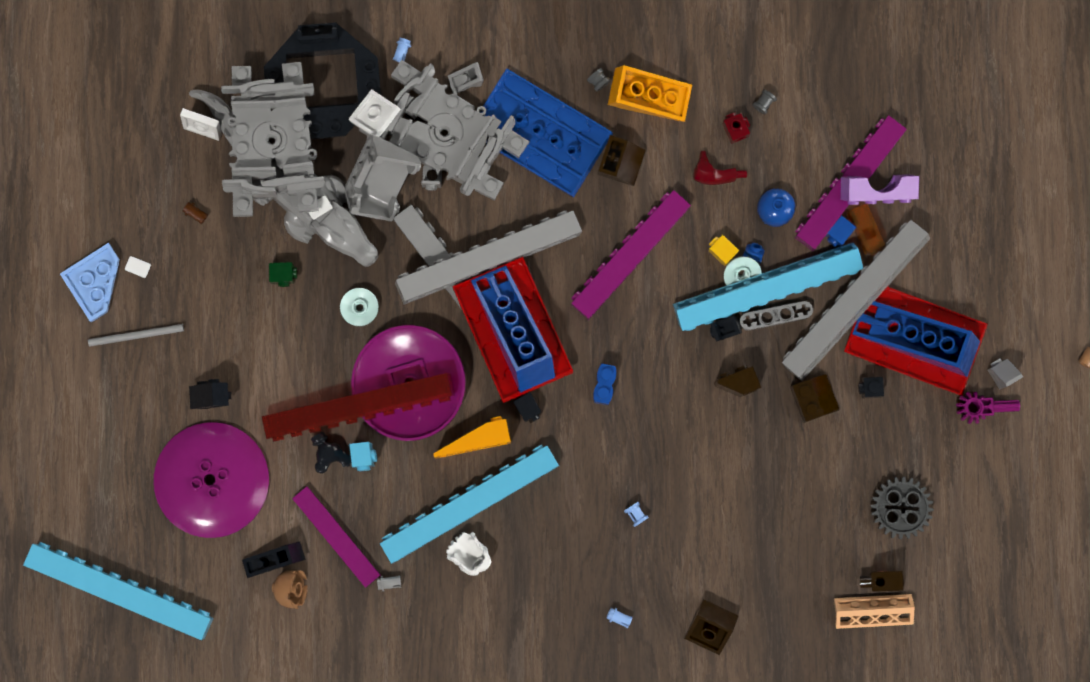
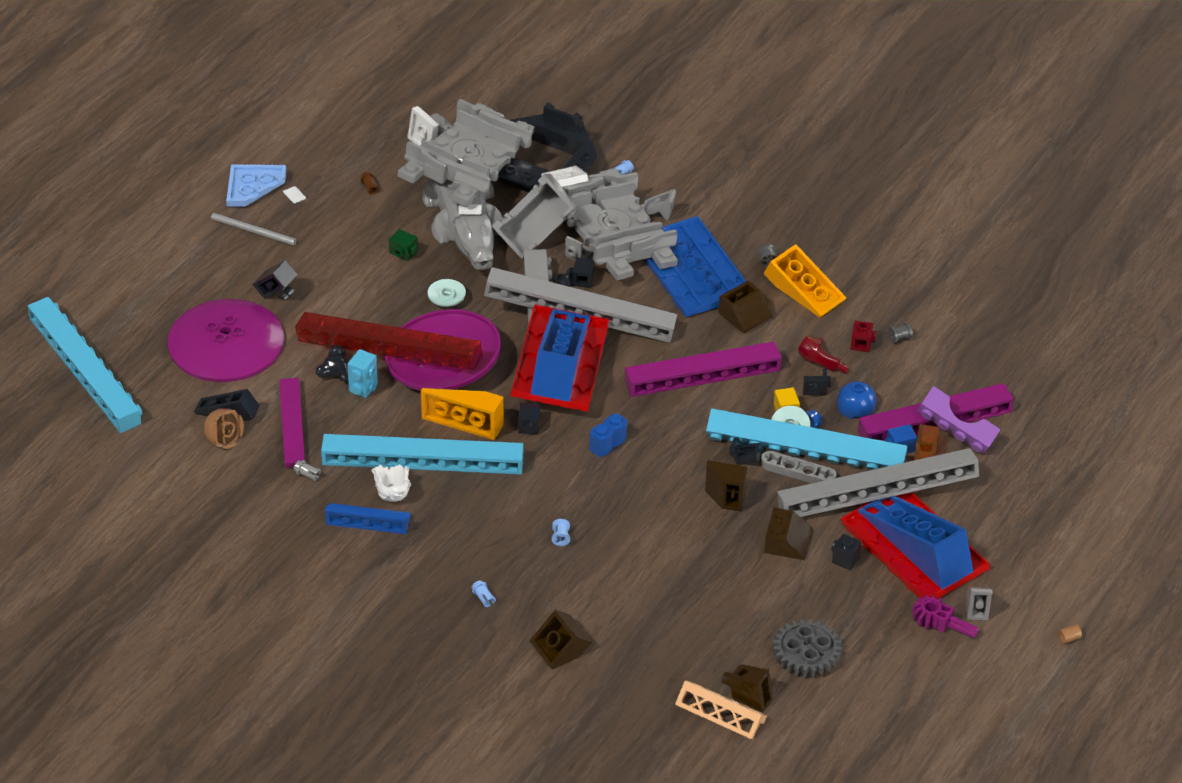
camera: 30 degrees right, 40 degrees down
none -> blue fence [325,503,411,534]
none -> black animal [554,267,573,287]
none -> black brick [572,257,595,288]
none -> black bracket [803,369,831,395]

